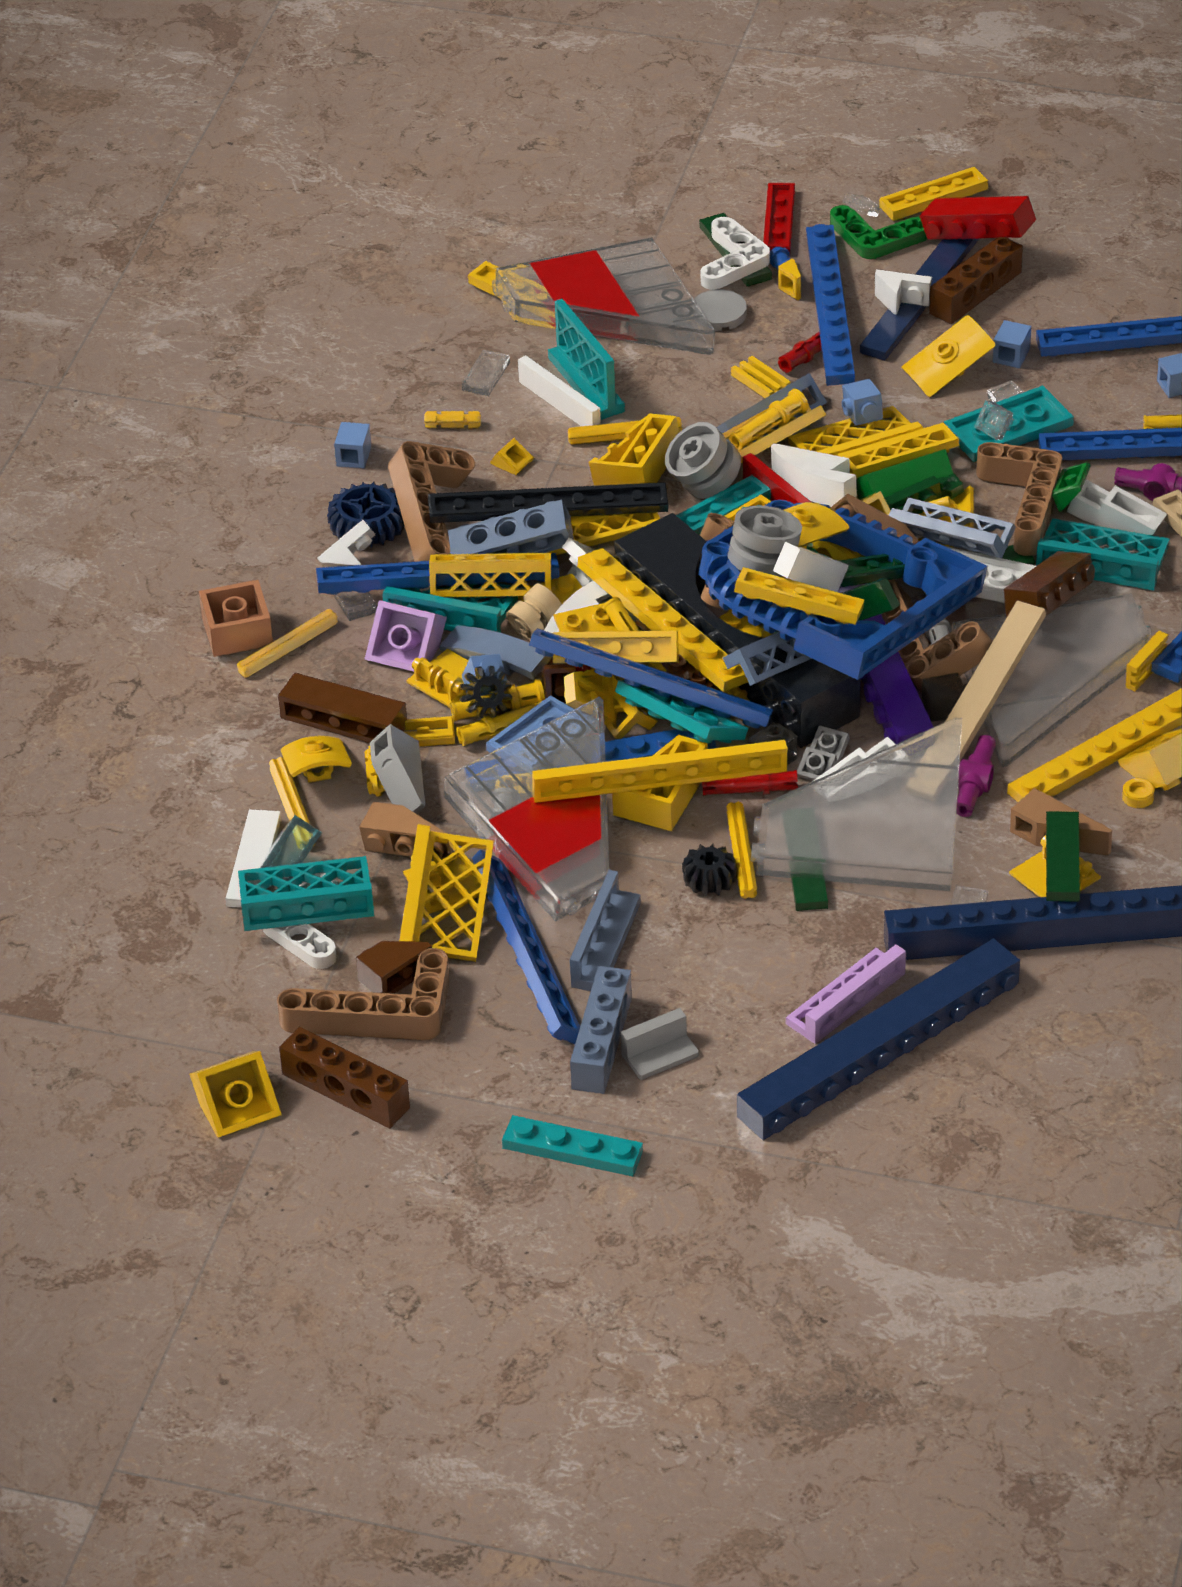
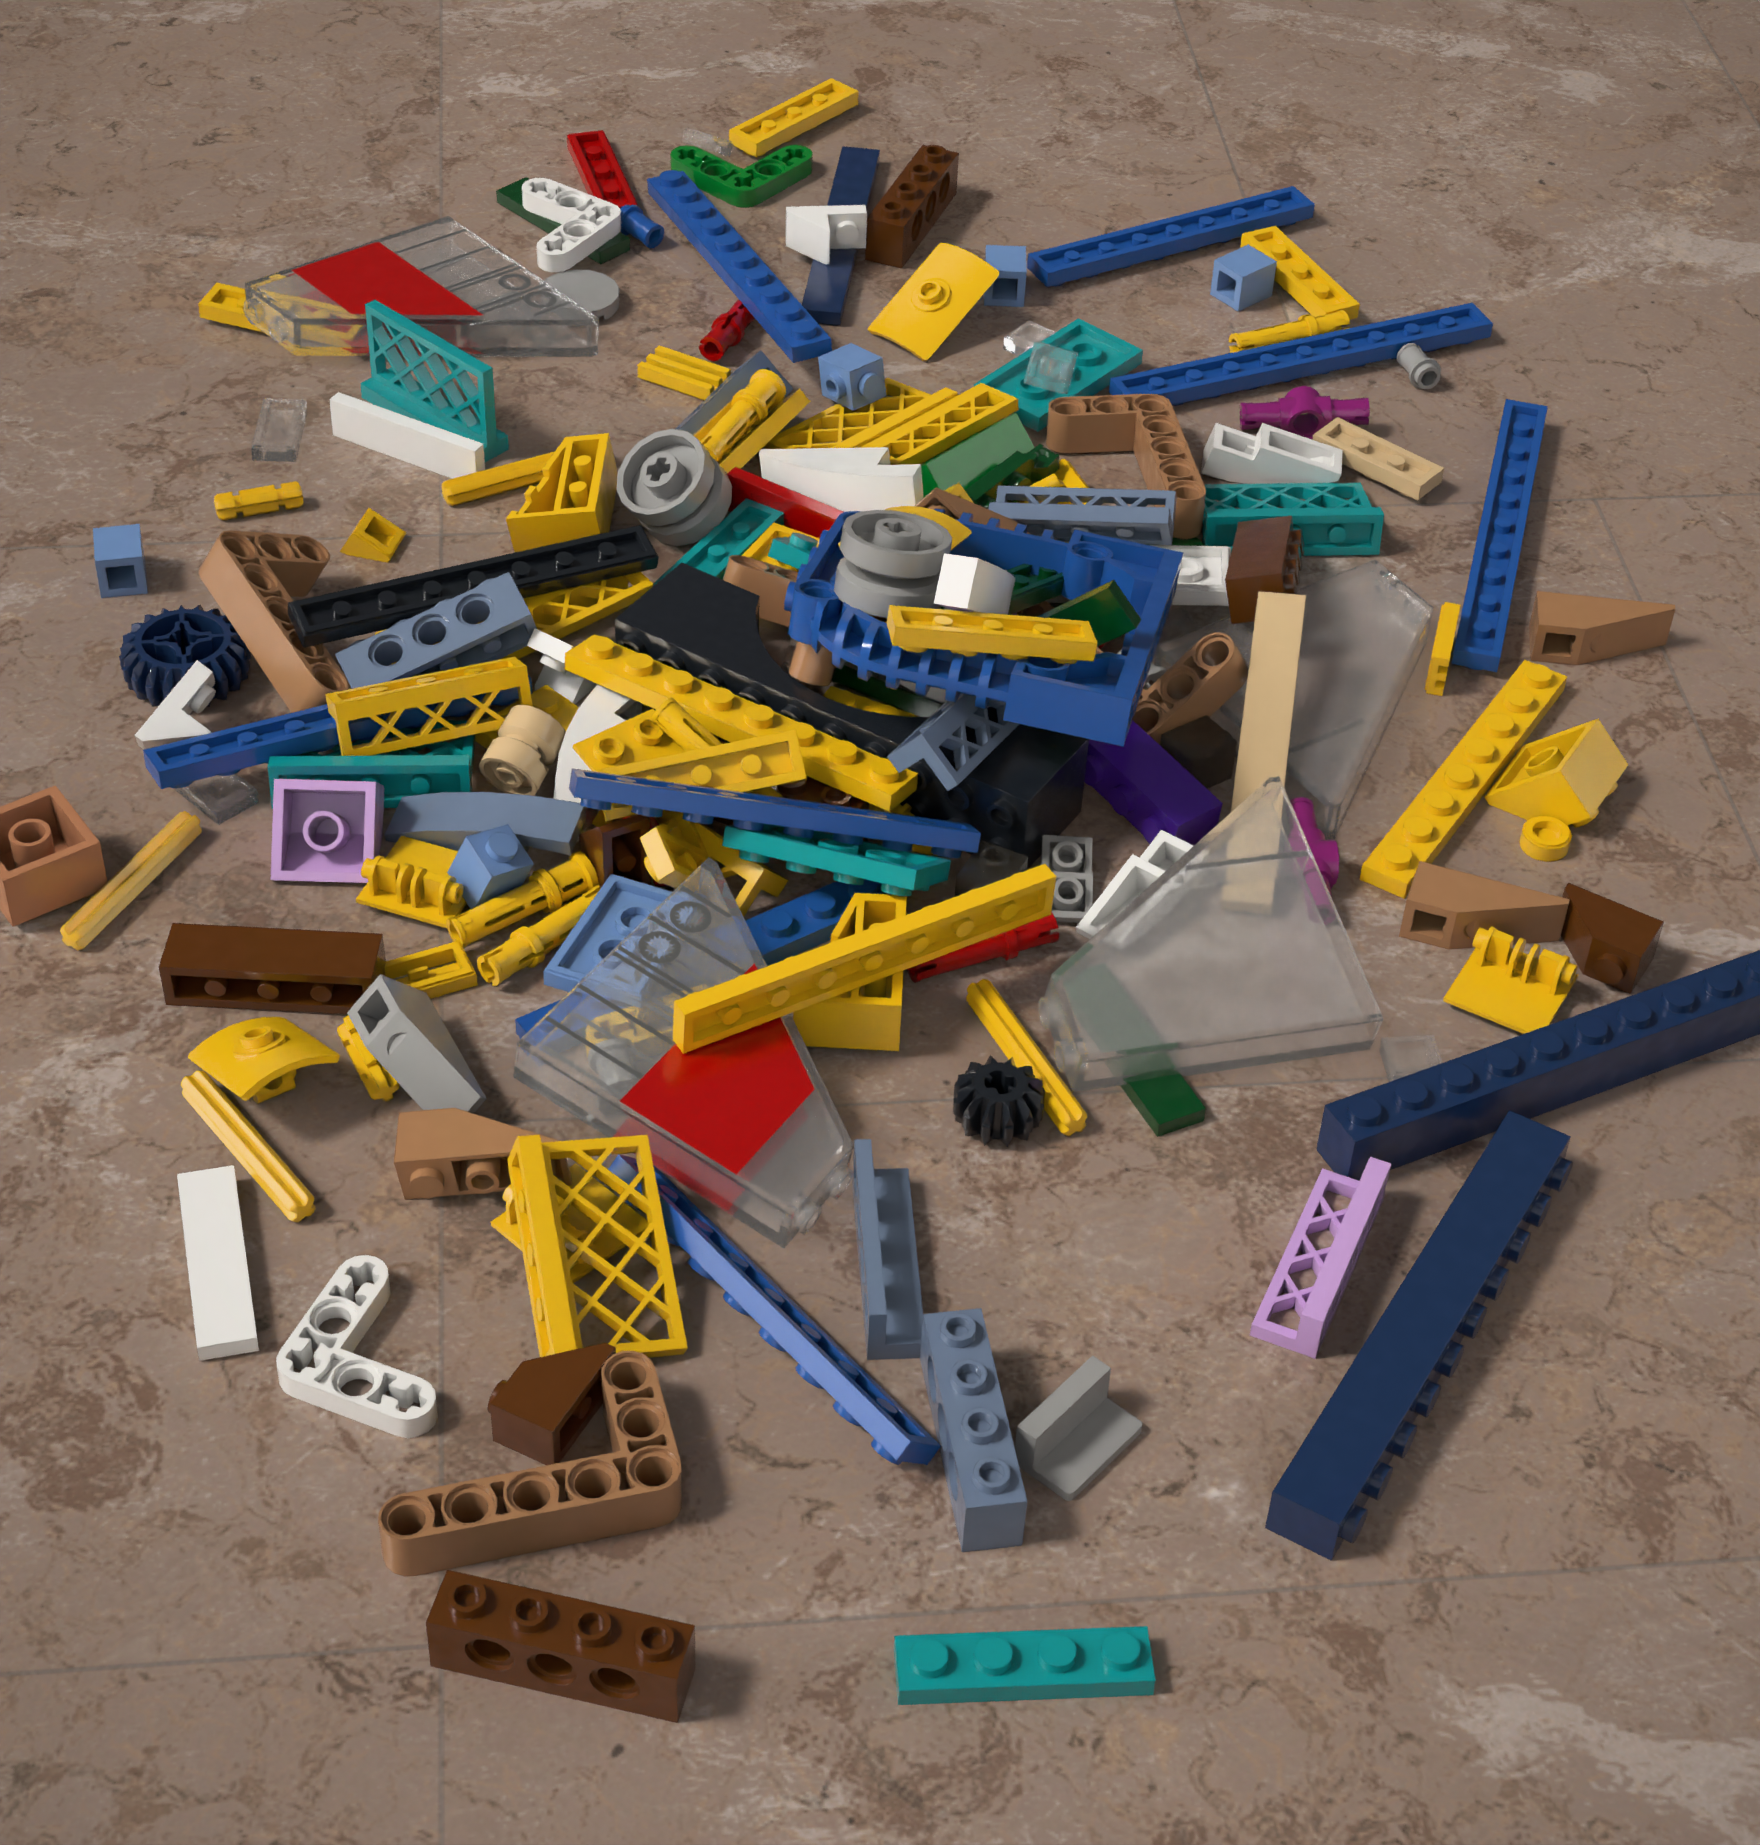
camera: 25 degrees left, 0 degrees up
yellow slope [189,1051,282,1138] -> none
teal fence [238,856,374,931] -> none
clear light blue slope [260,815,322,881] -> none
black gear [459,666,512,718] -> none
yellow slope [778,258,801,300] -> none
red brick [919,196,1036,240] -> none
dark green tile [1046,811,1080,902] -> none
green slope [1052,462,1091,512] -> none
none -> reddish brown slope [1561,883,1664,994]

